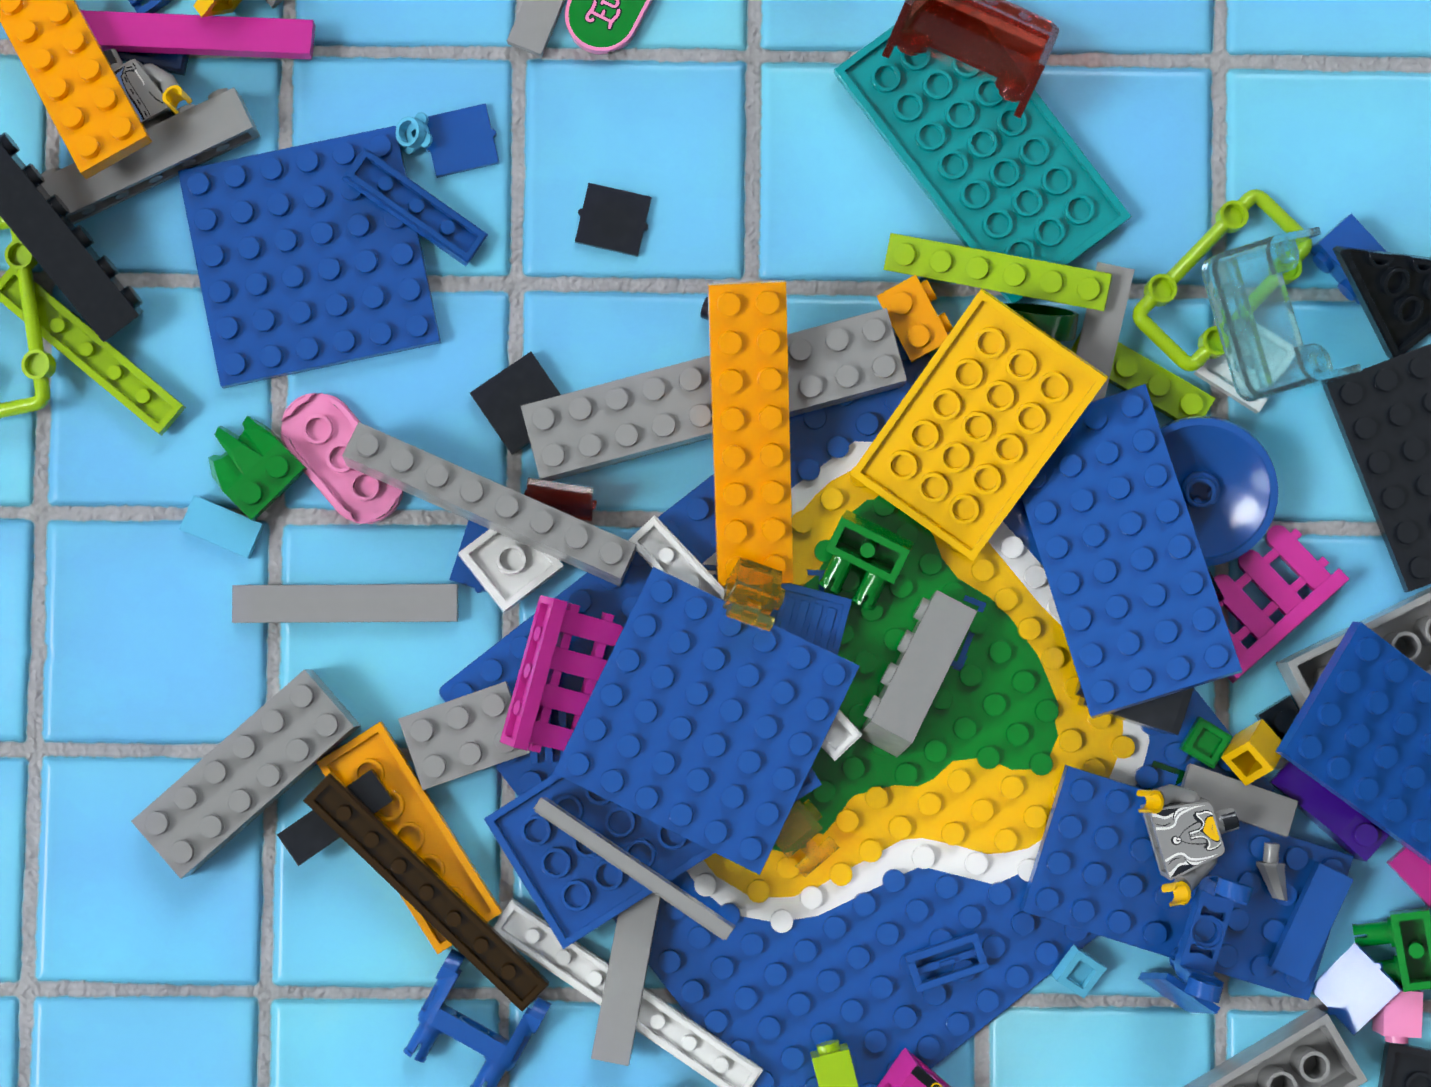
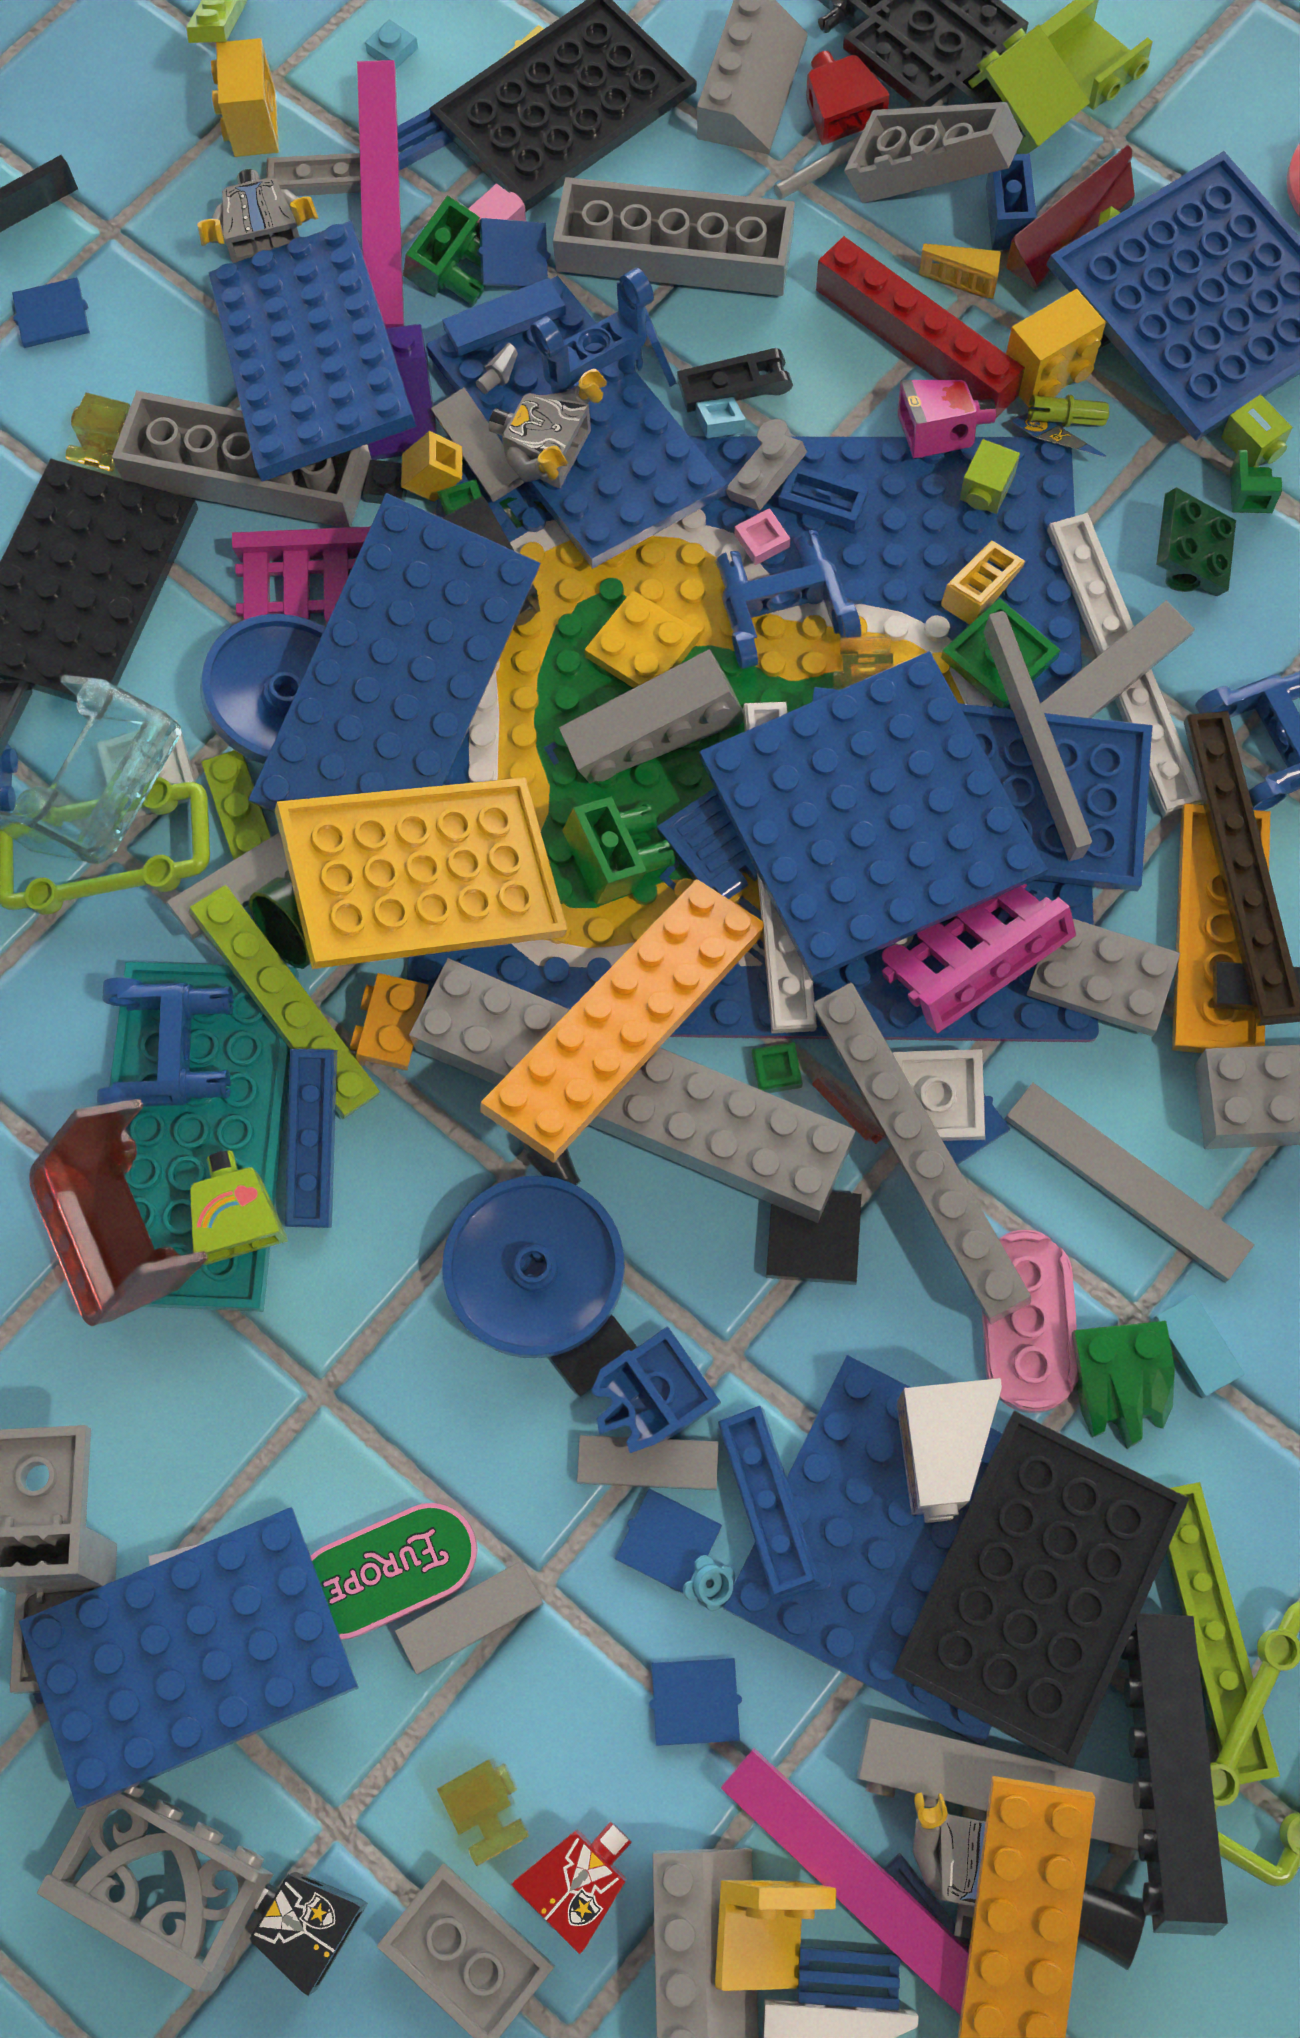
camera: 135 degrees left, 15 degrees down
clear yellow brick [723,557,785,631] -> none
none -> blue connector [96,977,234,1115]
none -> lime torso [190,1151,288,1265]
none -> blue tile [285,1049,337,1228]
none -> blue dish [442,1176,625,1358]
none -> light grey tile [577,1435,718,1491]
none -> yellow plate [585,590,700,688]
none -> blue plate [591,1326,721,1453]
none -> blue piece [649,1658,742,1746]
none -> black plate [677,348,793,413]
none -> blue connector [715,530,861,669]
none -> light grey hinge [726,419,807,511]
none -> bright pink plate [734,508,790,565]
none -> green tile [751,1042,803,1093]
none -> black plate [891,1410,1190,1768]
none -> white slope [896,1378,1002,1522]
none -> yellow slope [941,540,1025,625]
none -> green plate [941,598,1061,708]
none -> black plant [1078,1883,1146,1970]

